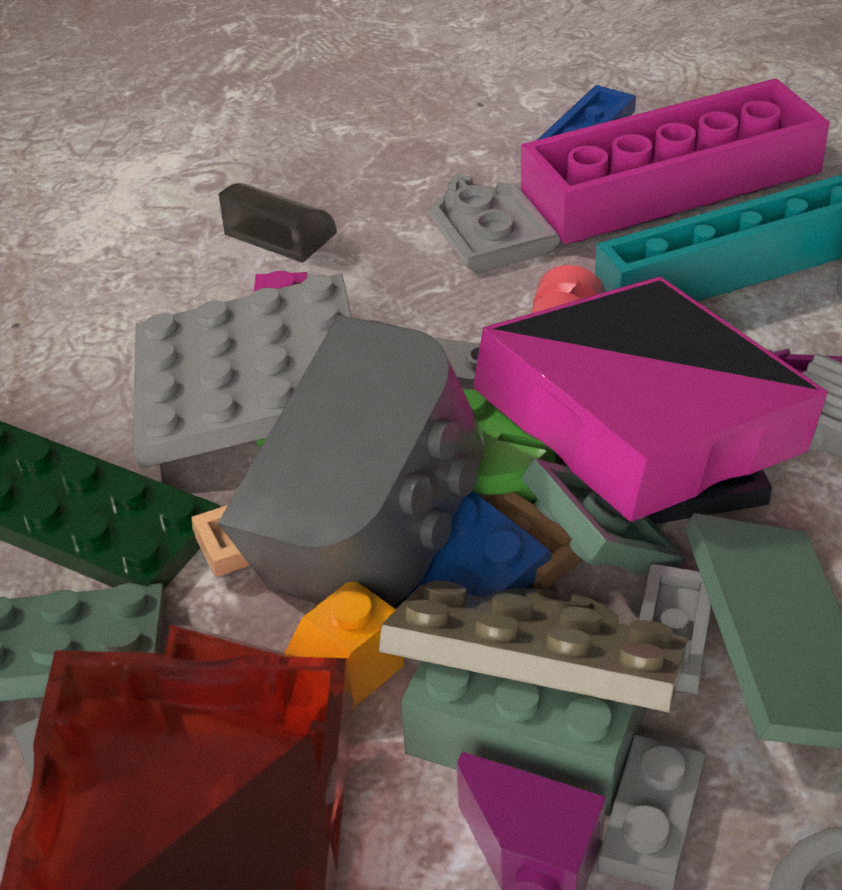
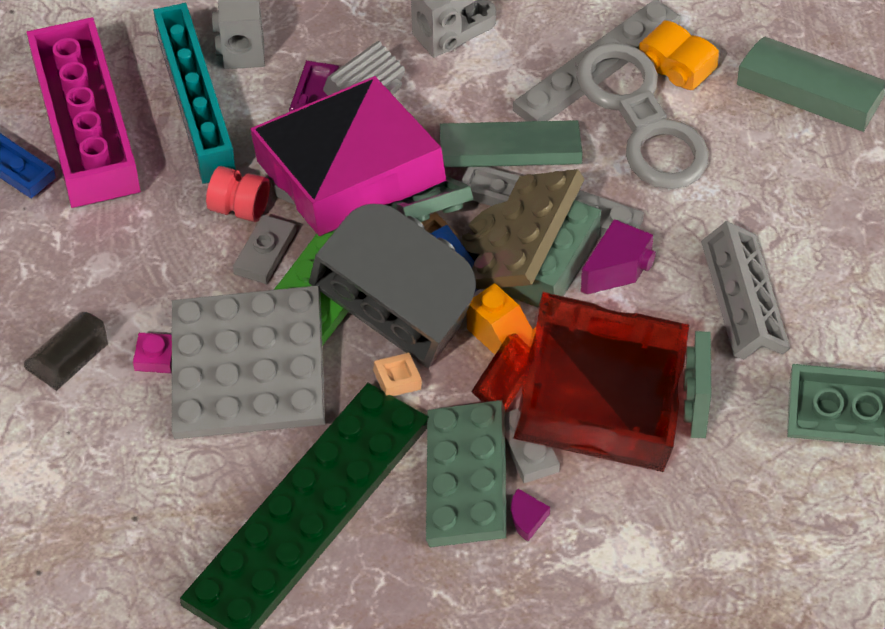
camera: 85 degrees left, 10 degrees up
light grey tile [429,174,560,273] -> none

